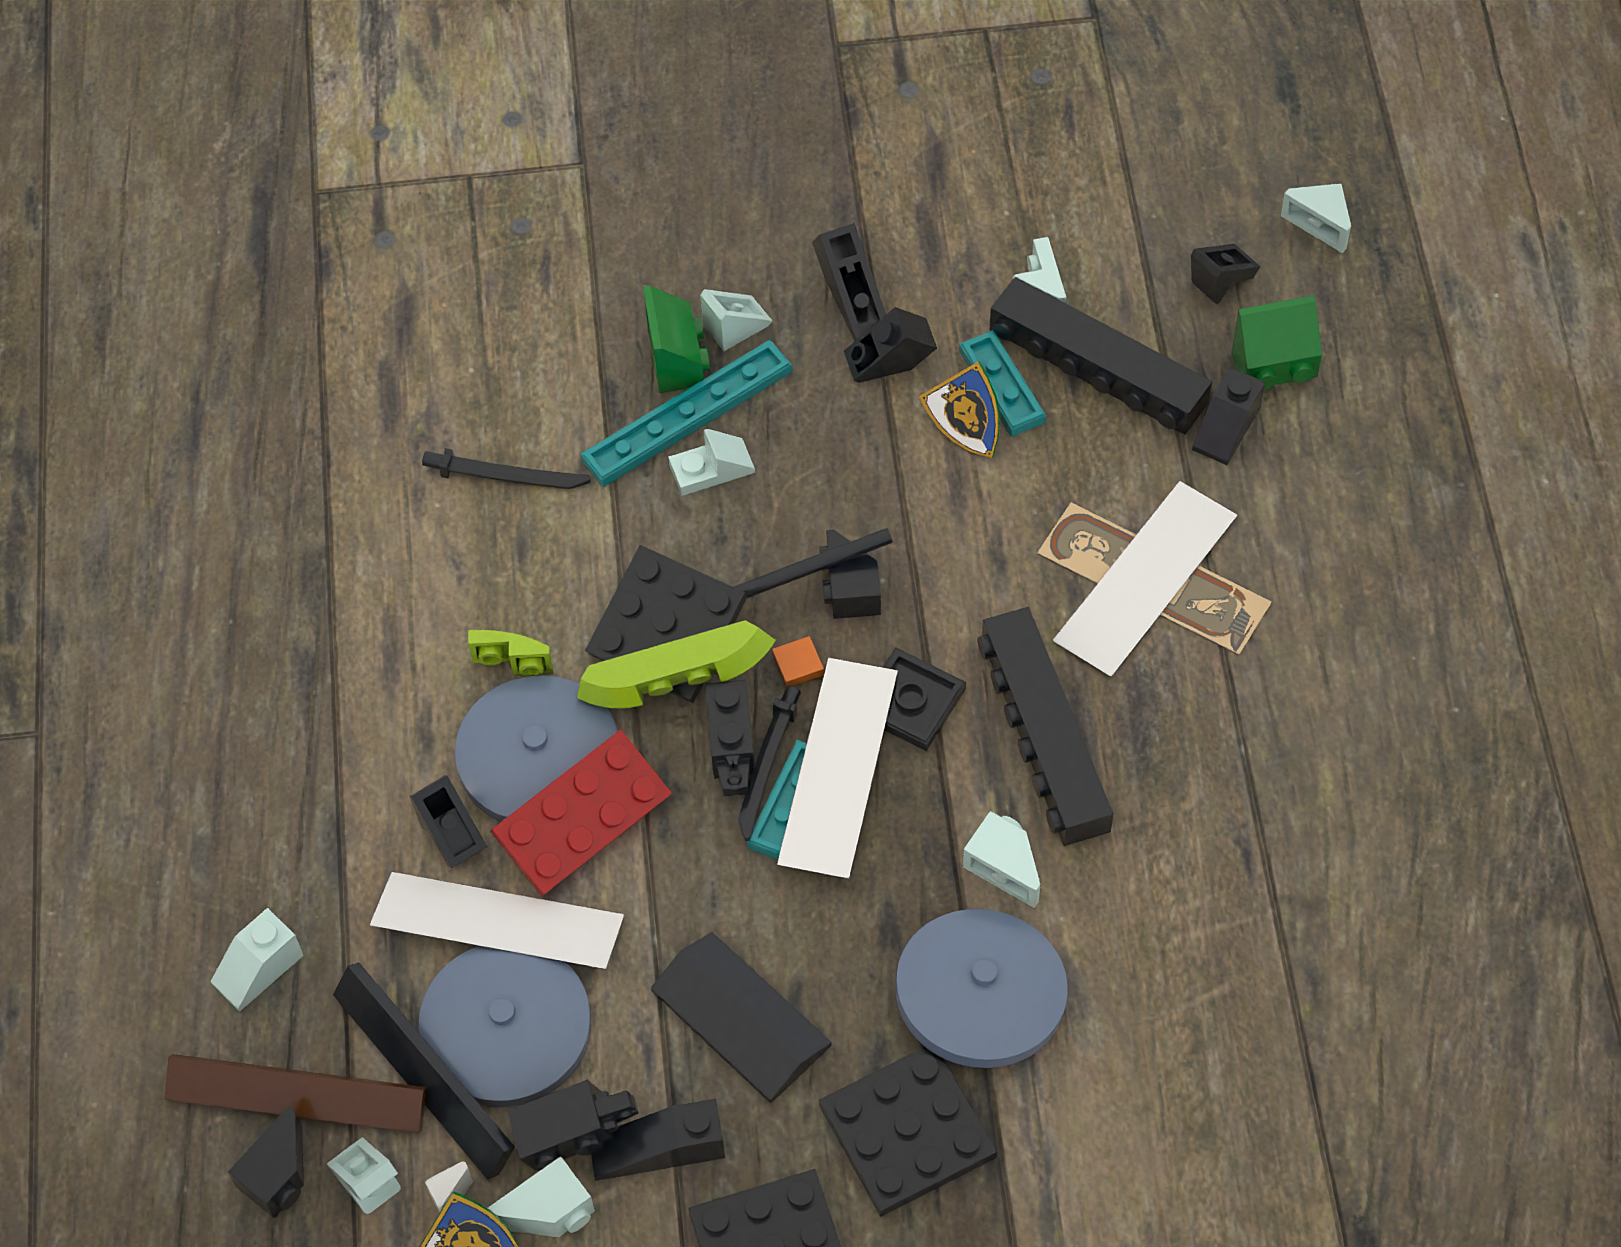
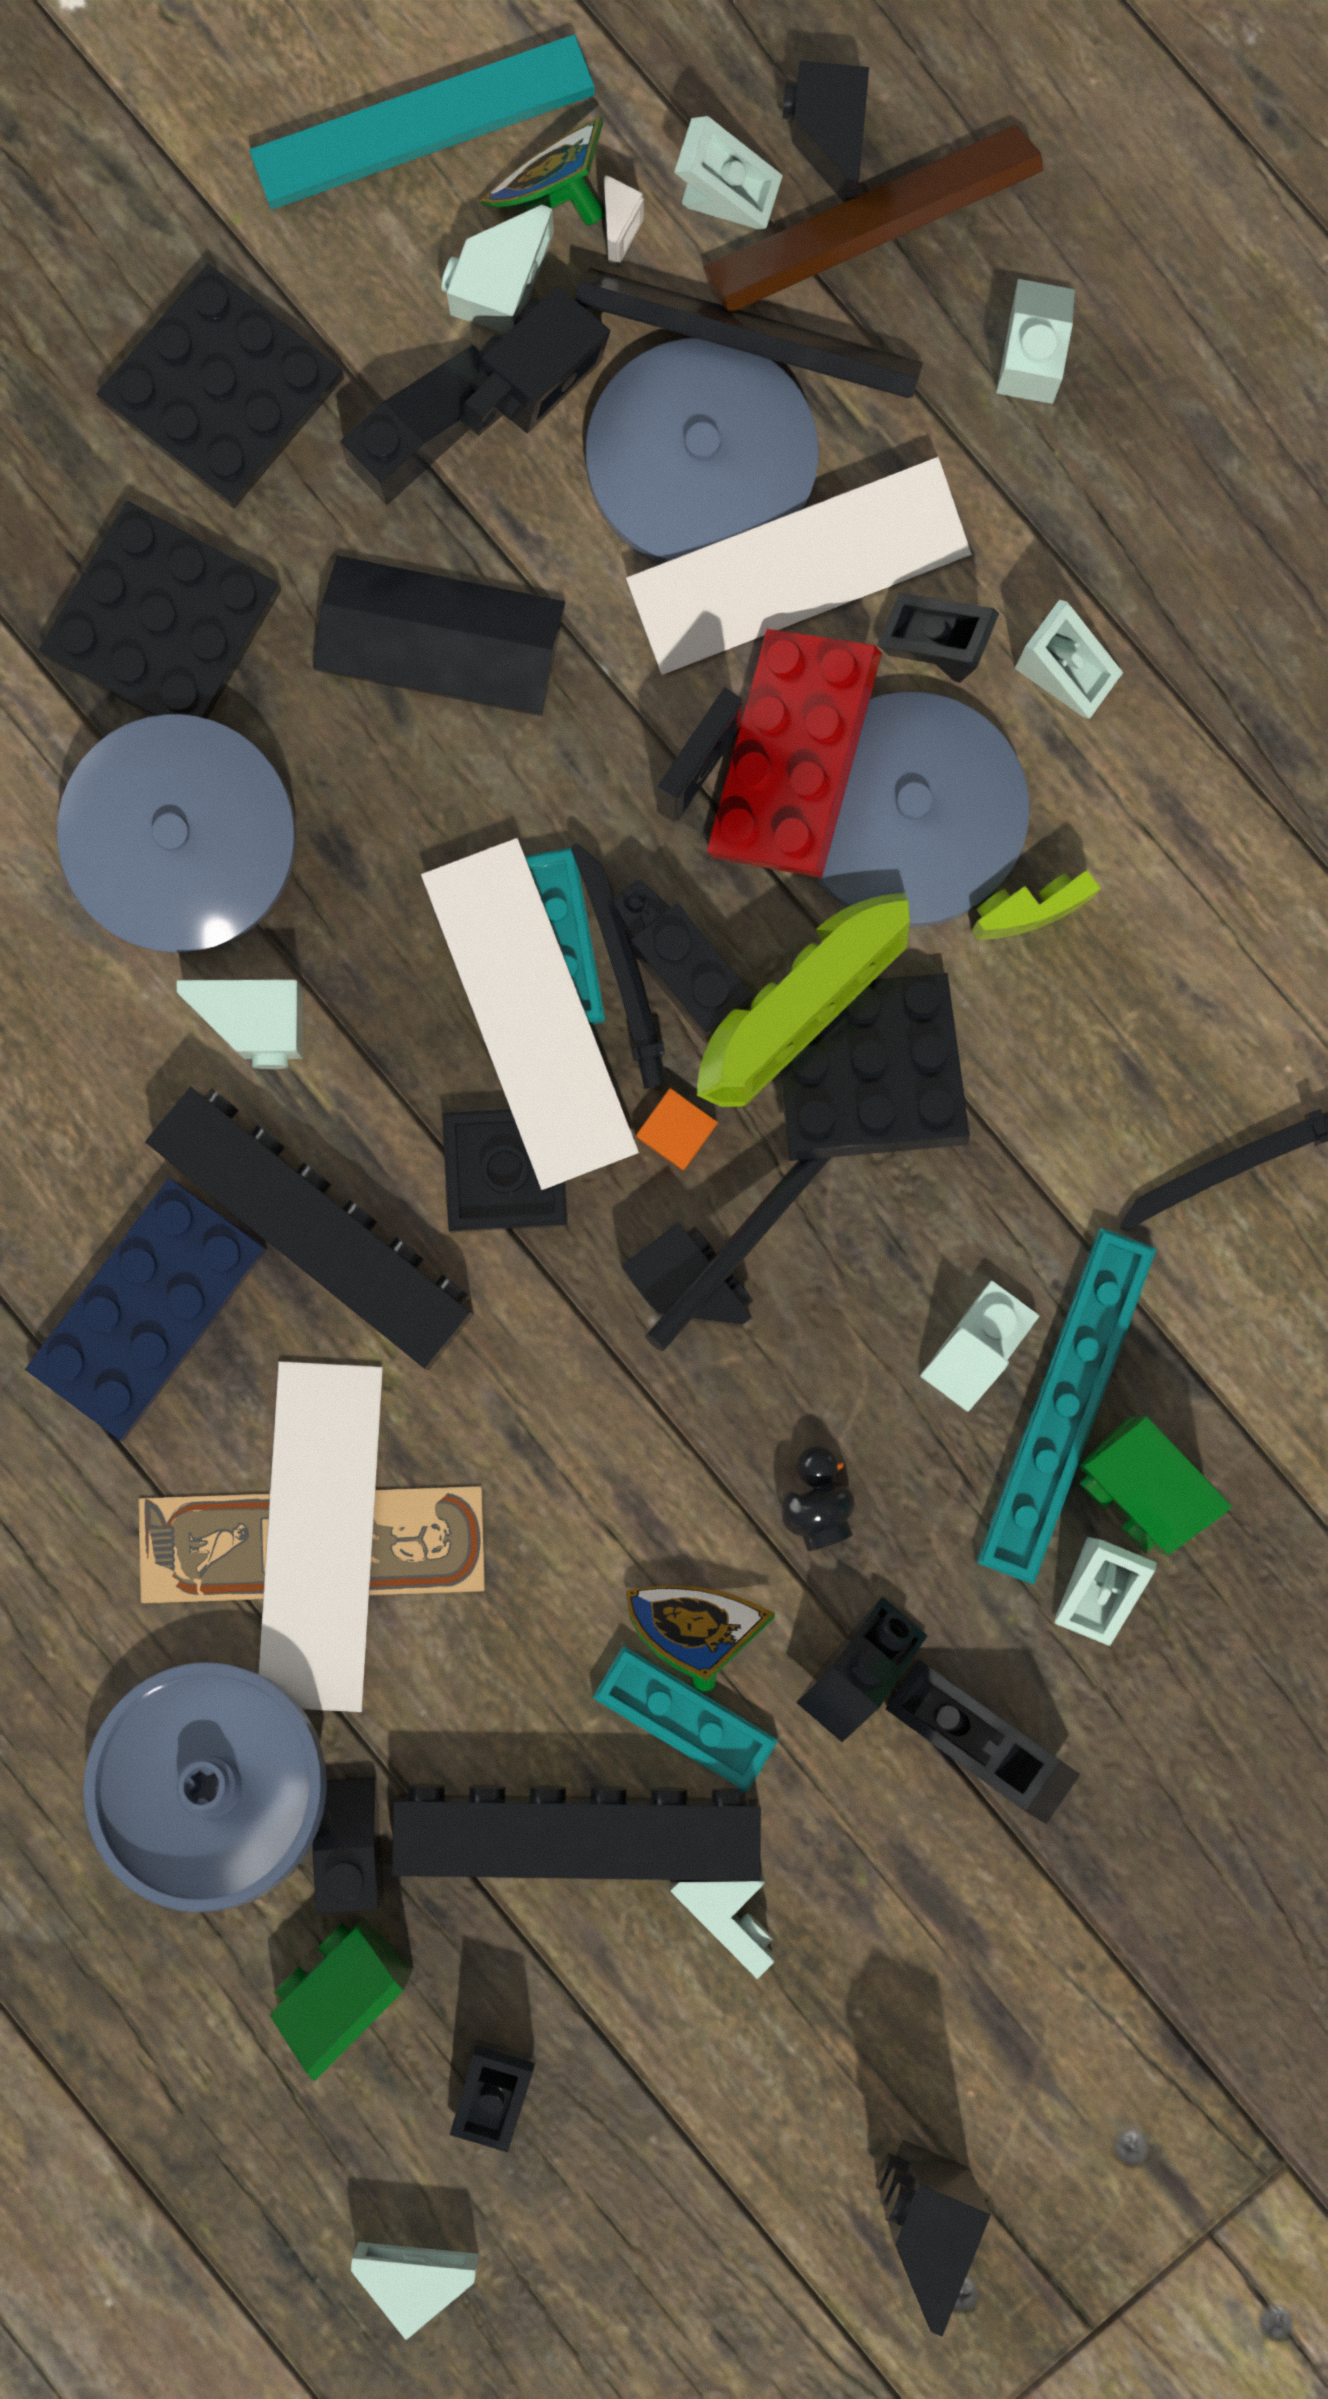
camera: 140 degrees right, 25 degrees up
none -> dark blue plate [25,1178,267,1441]
none -> sand blue dish [83,1662,327,1912]
none -> black tile [657,687,743,823]
none -> black animal [782,1446,855,1551]
none -> black slope [876,2140,991,2337]
none -> light aqua slope [1015,600,1123,719]

